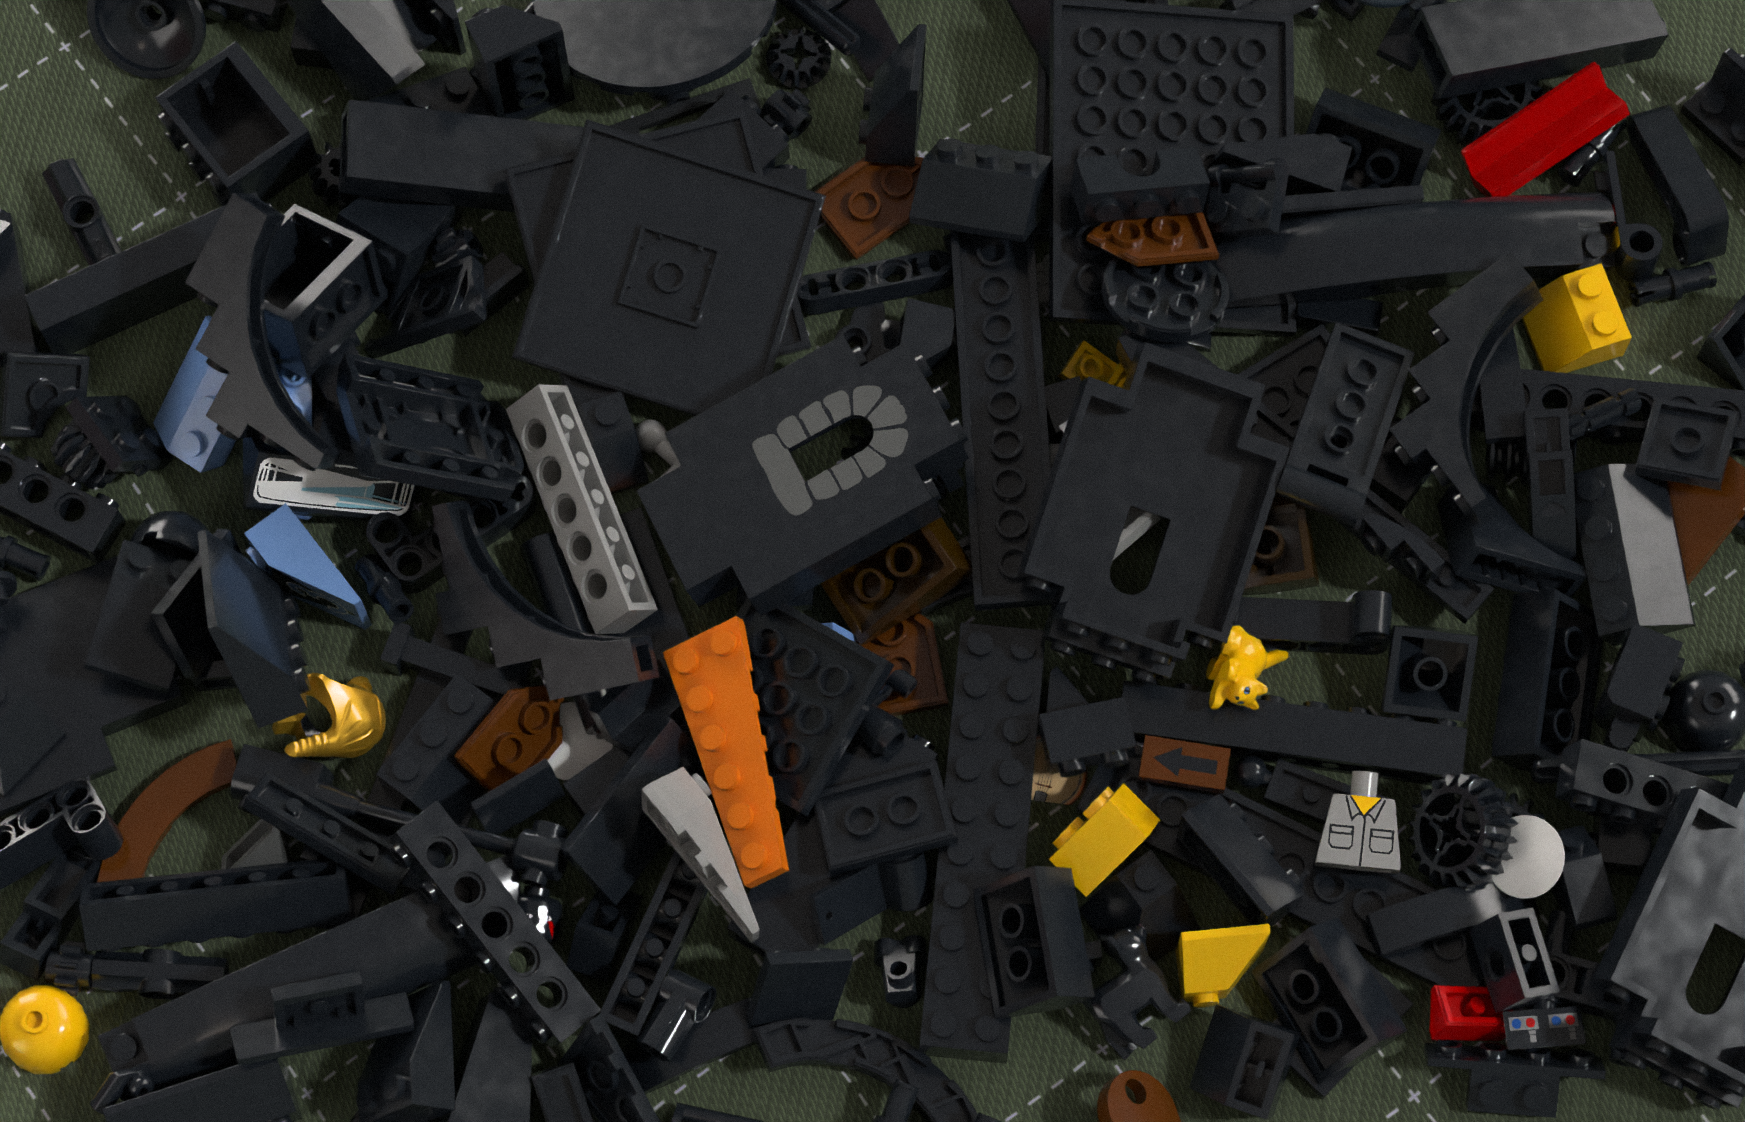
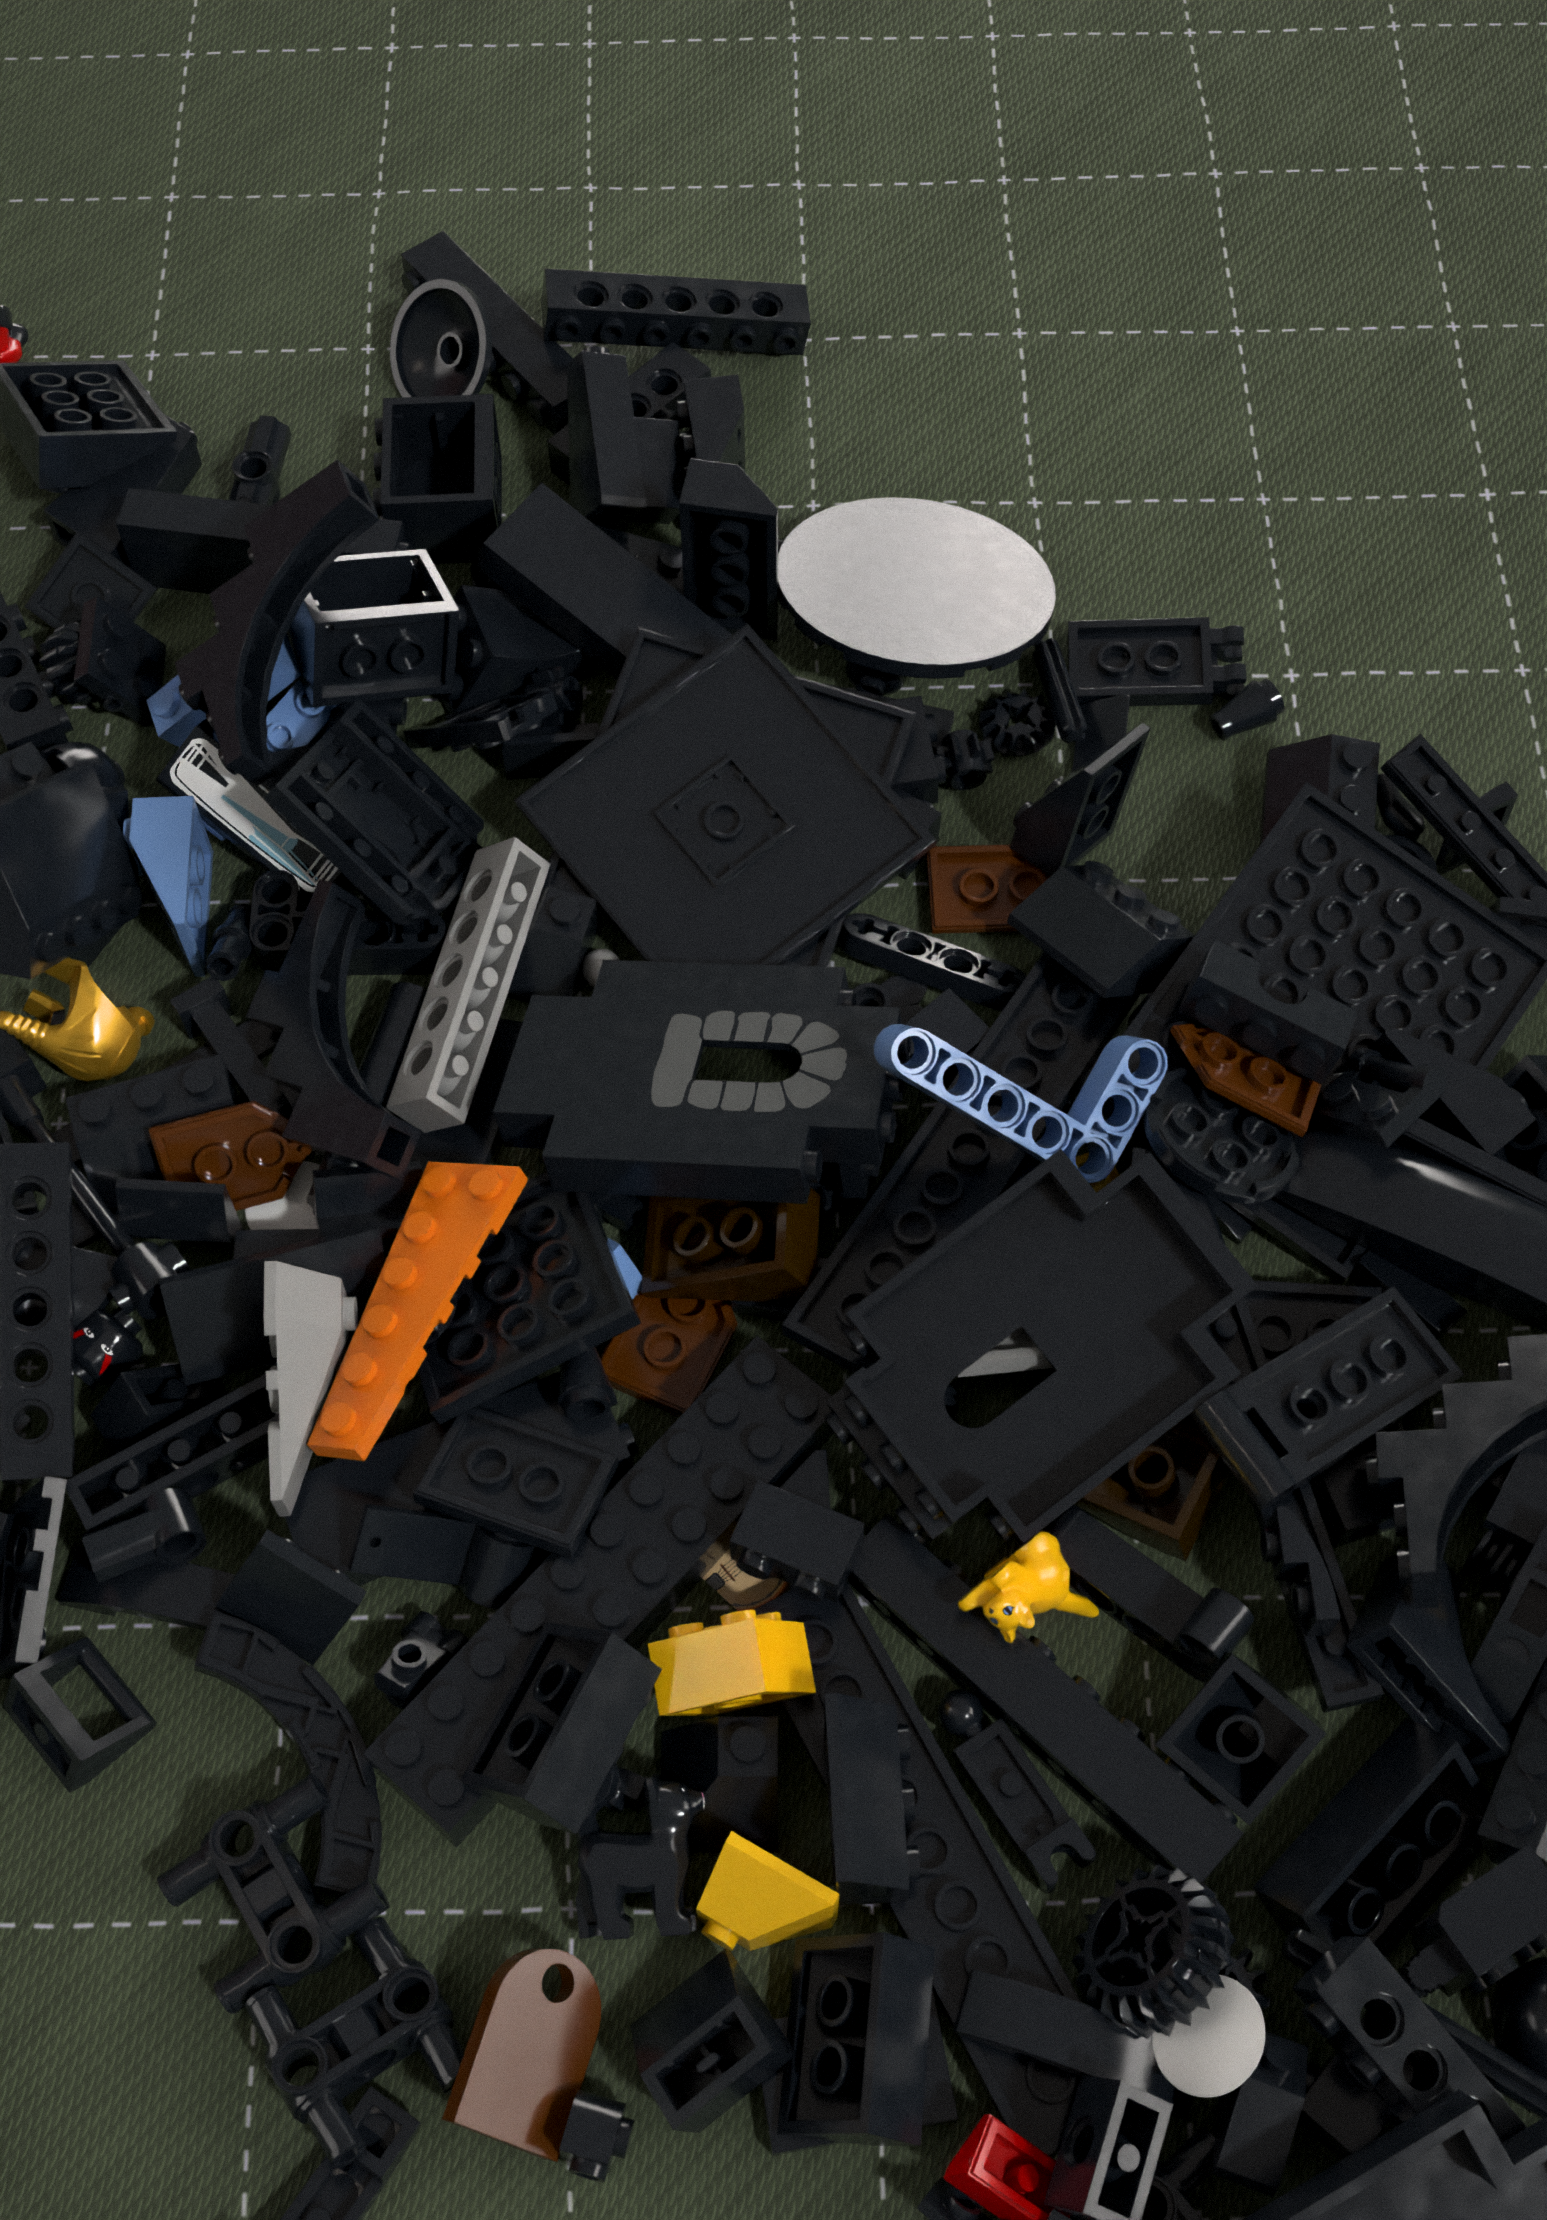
camera: 35 degrees right, 10 degrees down
black hand [873,669,917,706] -> none
reddish brown tile [1138,735,1231,794] -> none
light grey torso [1314,771,1401,874] -> none
none -> medium blue beam [874,1024,1168,1183]

